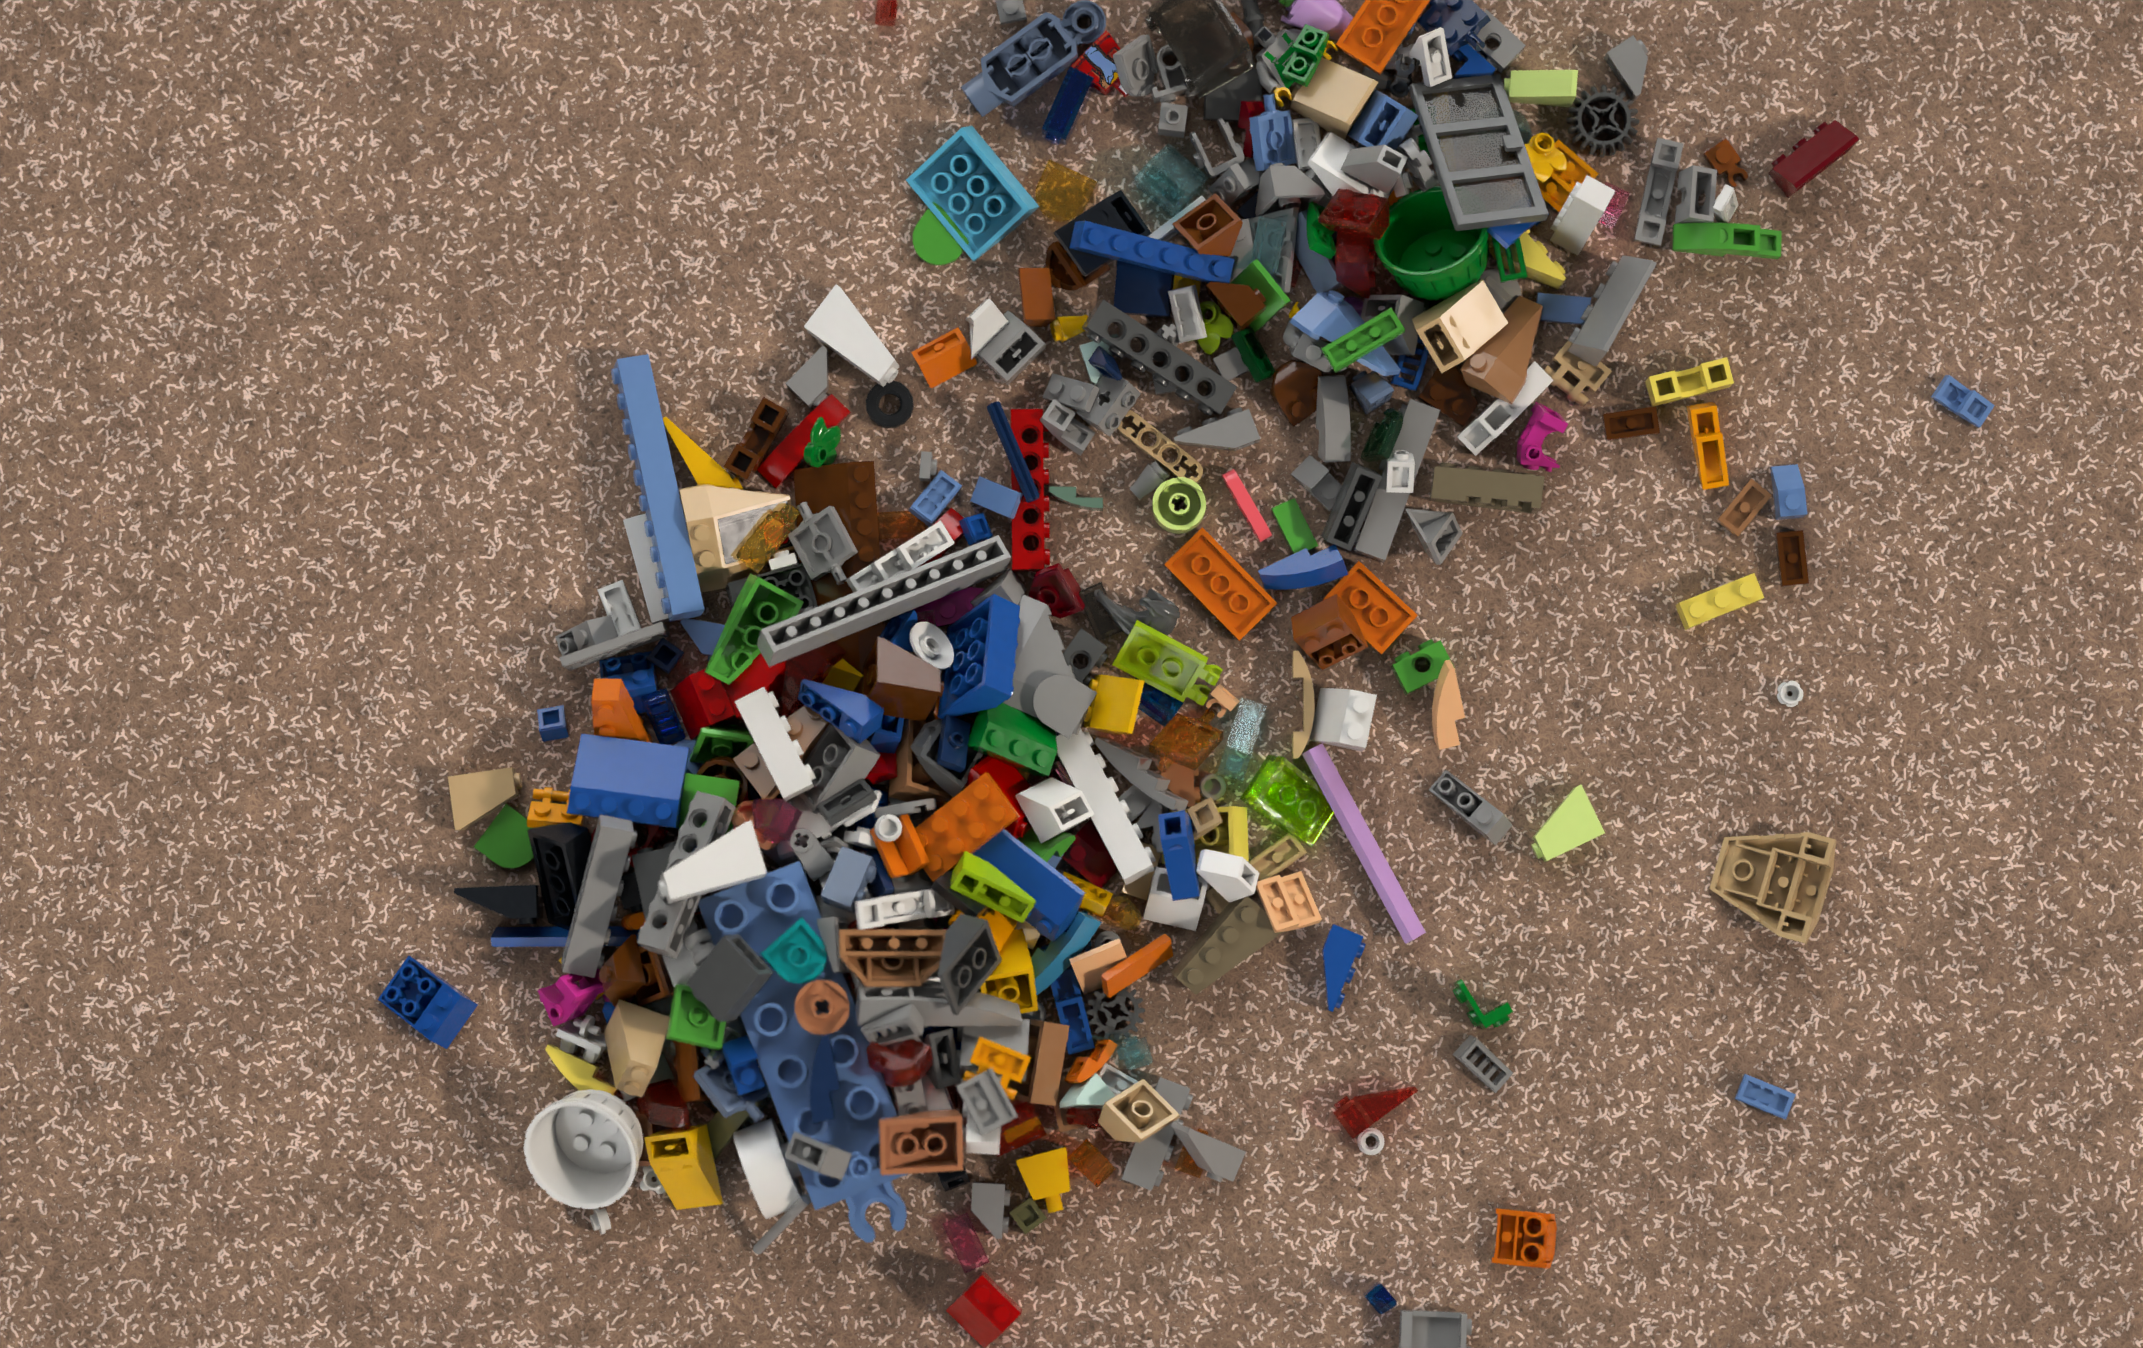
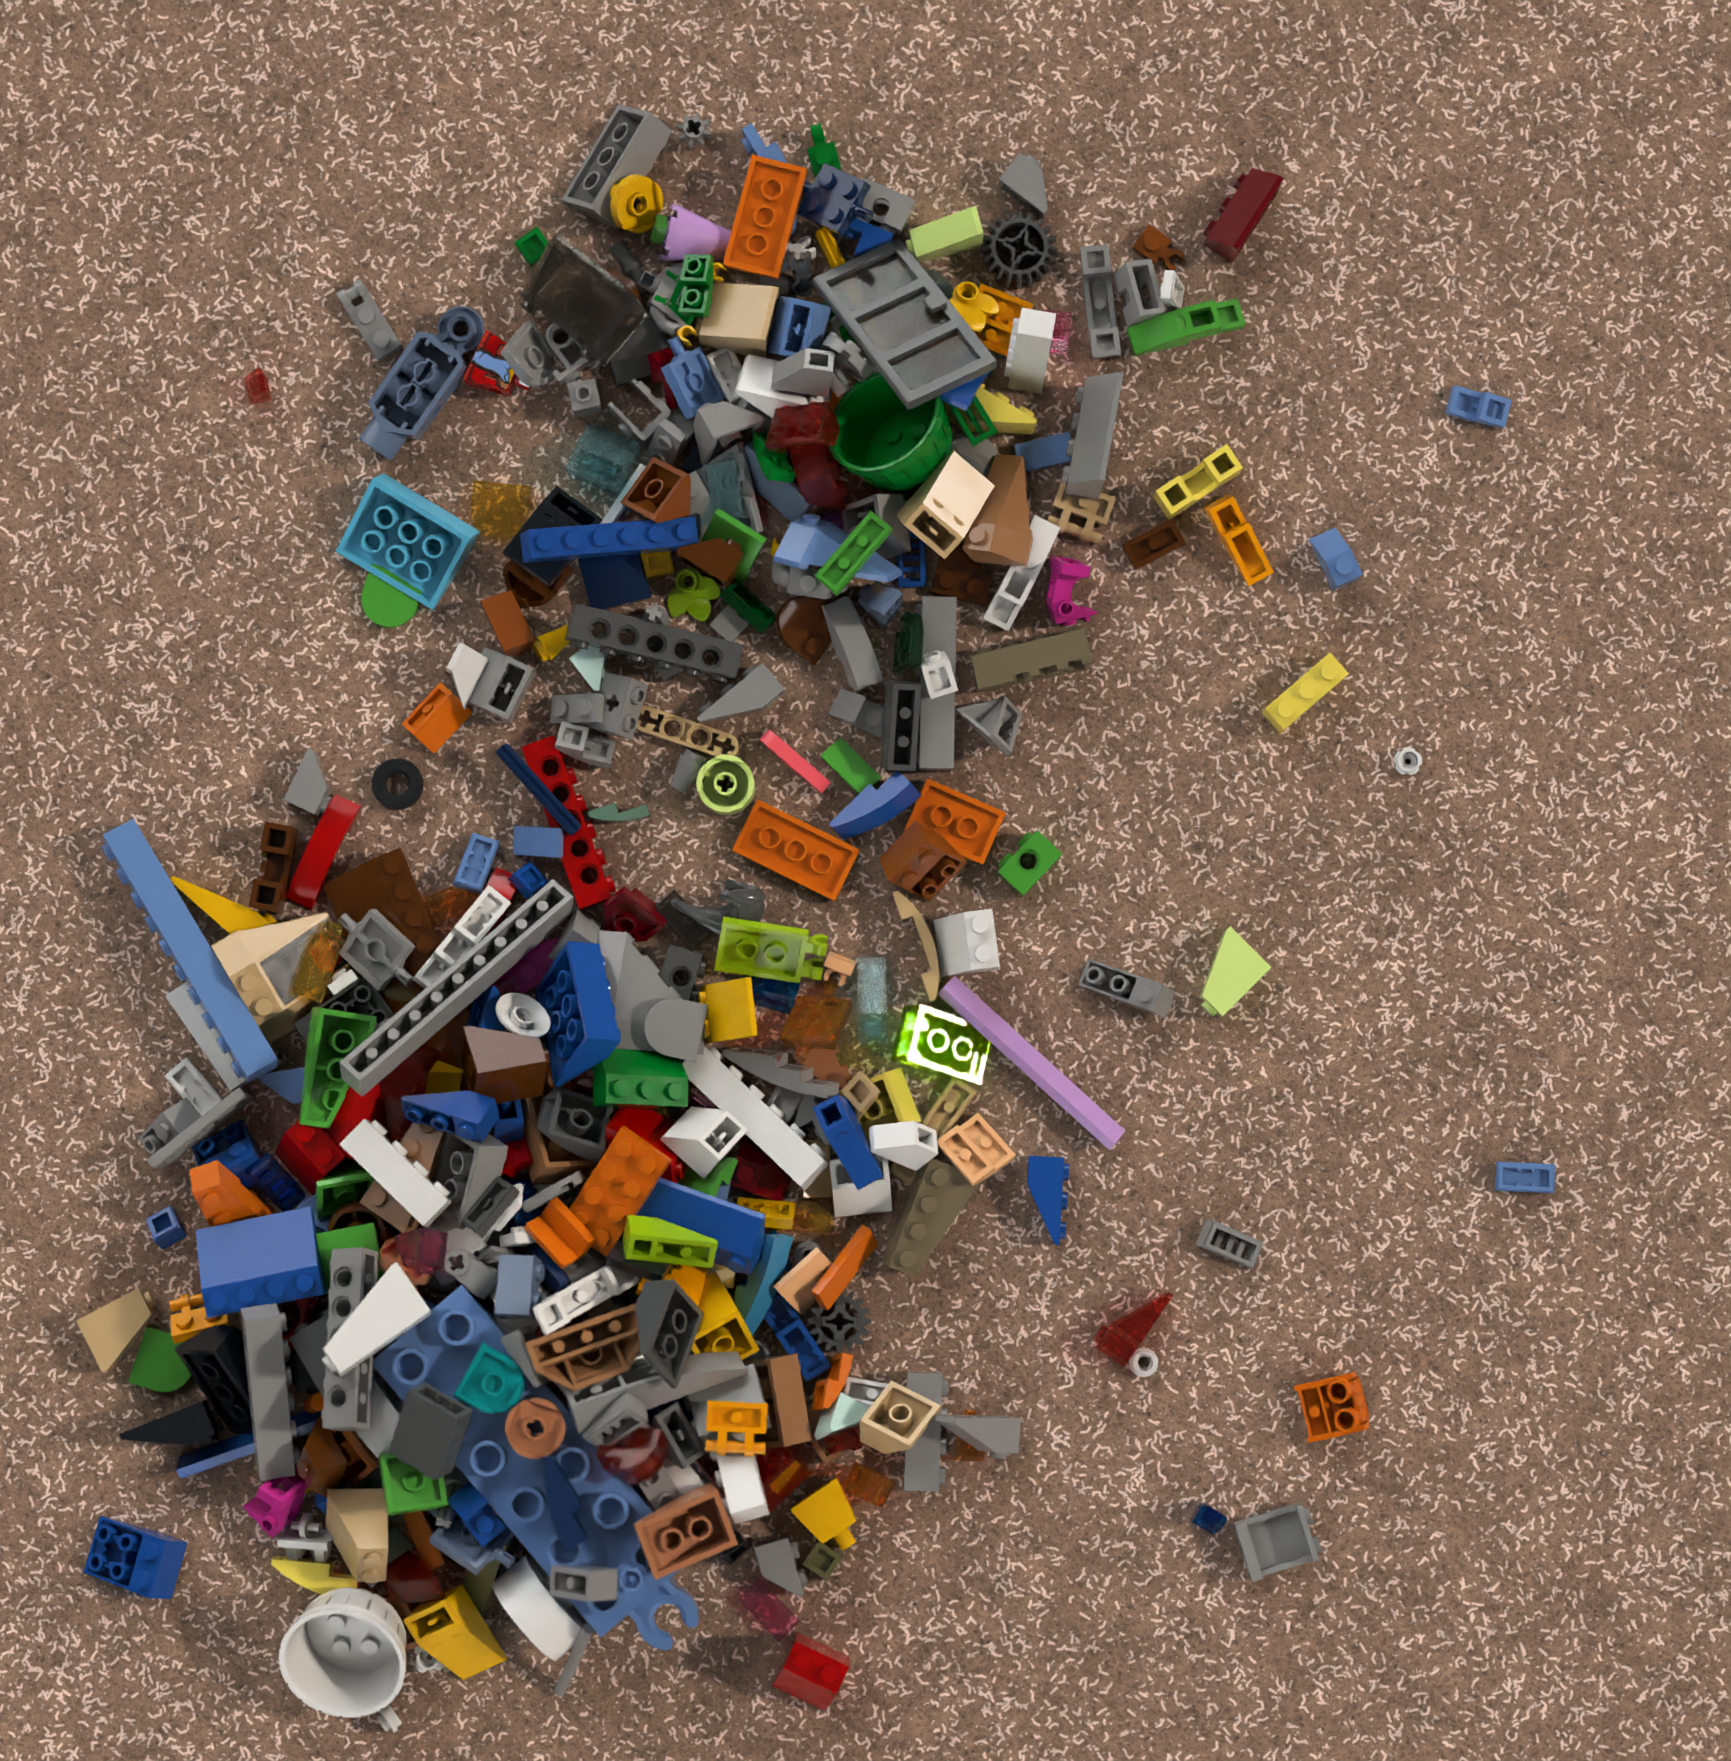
camera: 20 degrees left, 0 degrees up
dark blue slope [647,637,684,675] -> none
light grey wheel [683,929,716,967] -> none
white slope [804,284,899,387] -> none
green plate [804,417,841,468] -> none
white plate [874,814,902,842] -> none
light grey plate [919,451,937,482] -> none
dark blue plate [937,714,971,773] -> none
light grey plate [956,1068,1018,1136] -> none
clear blue slope [1042,66,1094,145] -> none
dark blue slope [1088,346,1122,381] -> none
clear light blue bracket [1117,1036,1153,1070] -> none
white plate [1168,285,1207,343] -> none
light grey tile [1199,774,1226,801] -> none
white slope [1409,27,1452,87] -> none
light nougat slope [1432,660,1465,750] -> none
green bracket [1452,979,1513,1029] -> none
tan wedge [1709,832,1836,944] -> none
medium nougat plate [1716,478,1772,537] -> none
reddish brown plate [1775,530,1809,587] -> none

